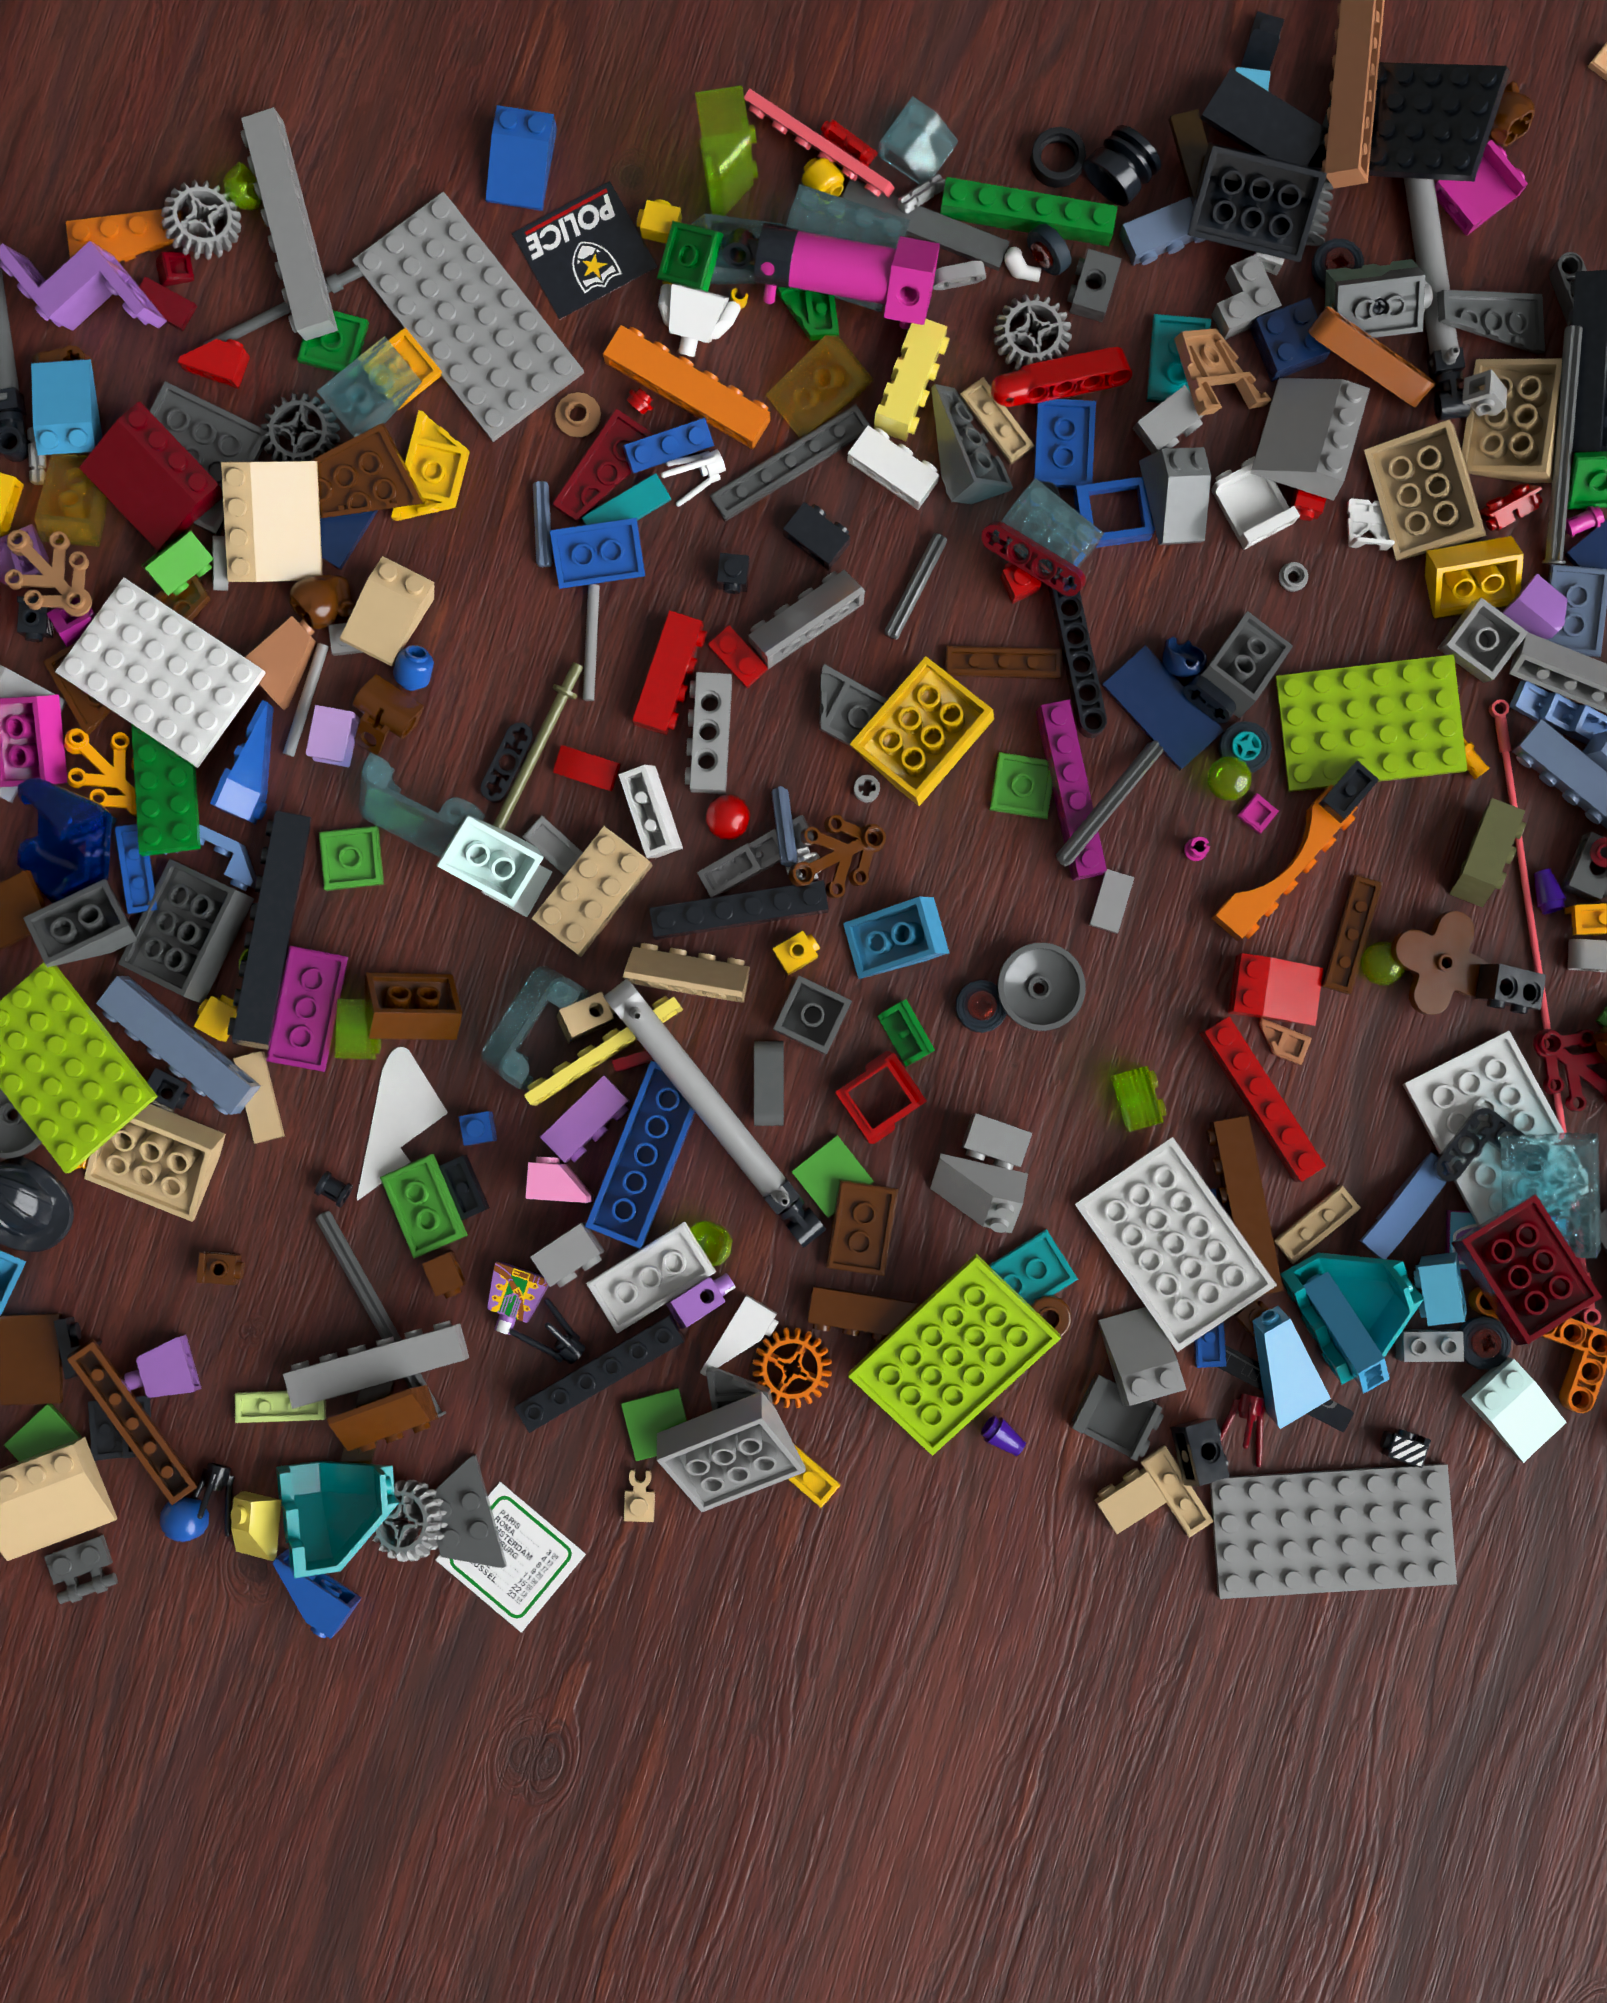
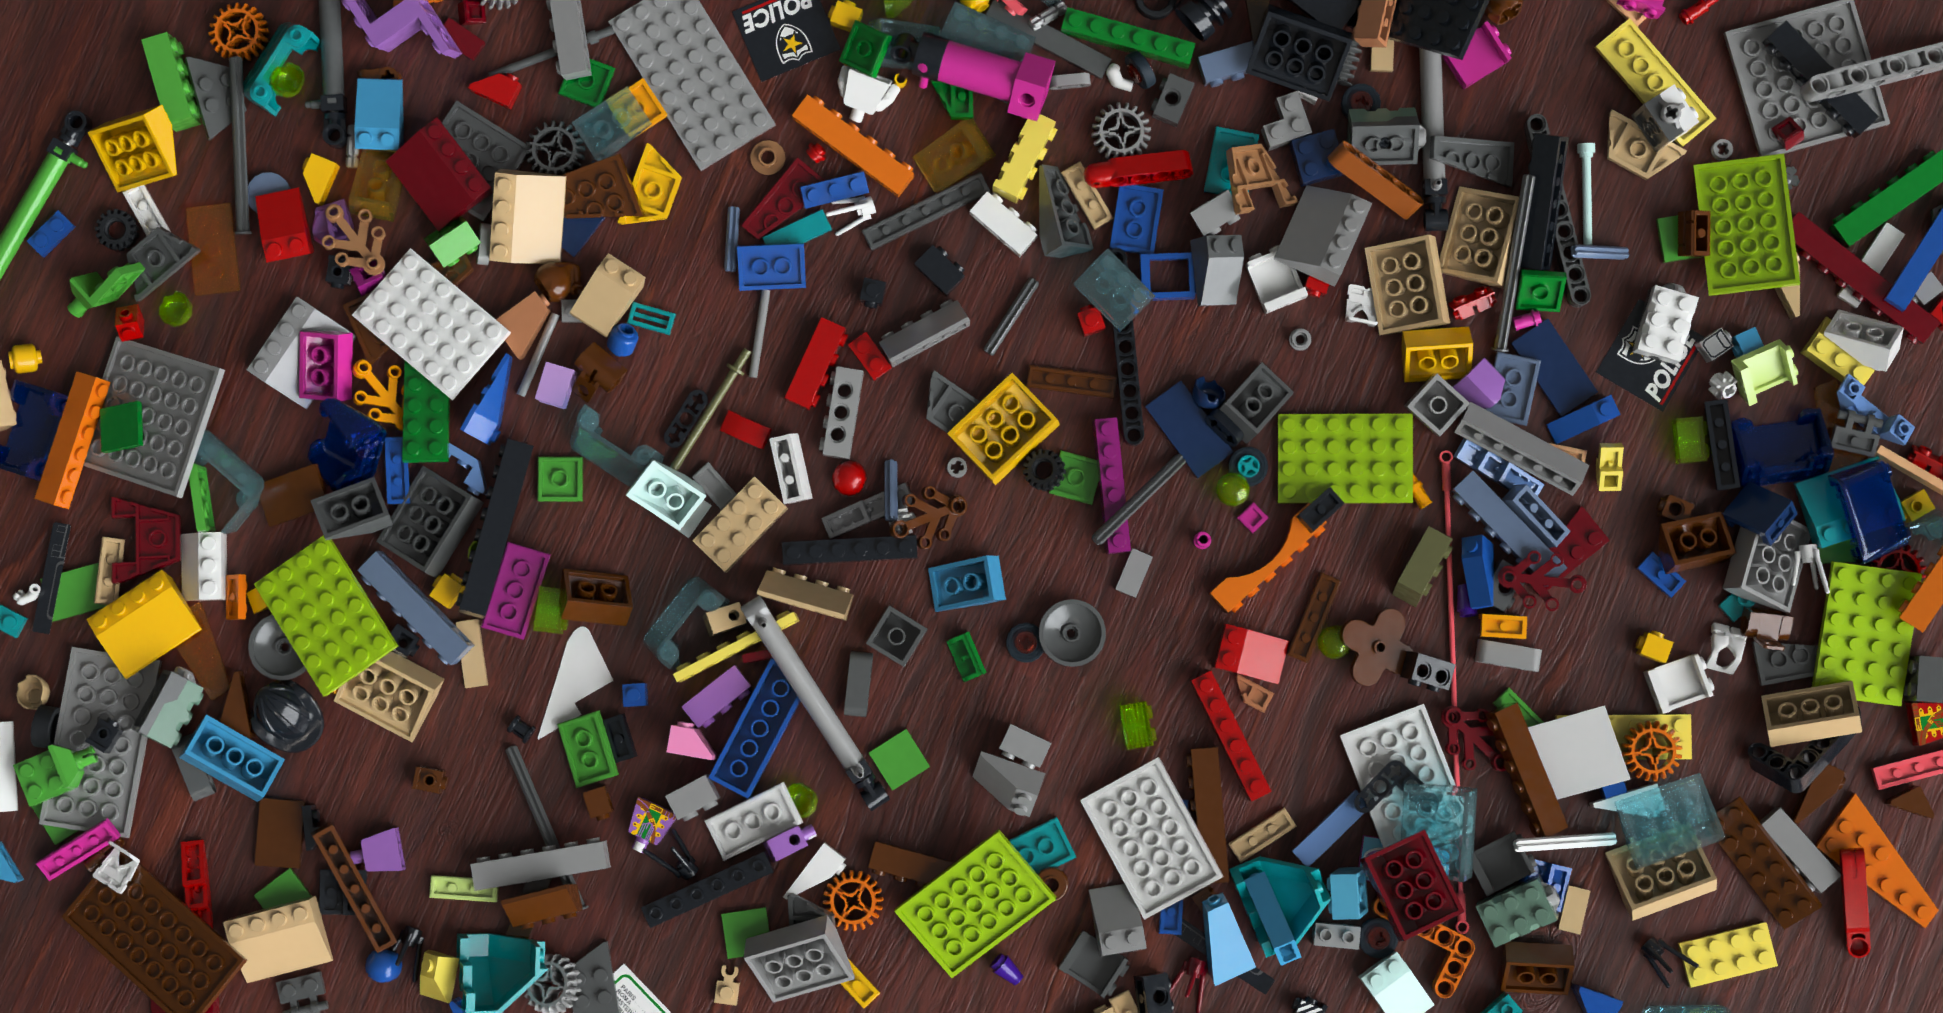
camera: 10 degrees right, 0 degrees up
yellow brick [773,931,820,976] -> none
reddish brown tile [826,1179,899,1276] -> none
red piece [835,1051,927,1144] -> none
dark red beam [981,521,1086,596] -> none
light grey brick [1462,369,1507,416] -> none
none -> teal tile [627,302,676,336]
none -> black tyre [1023,449,1066,491]
none -> tan tile [1370,39,1394,72]
none -> blue slope [1462,535,1494,609]

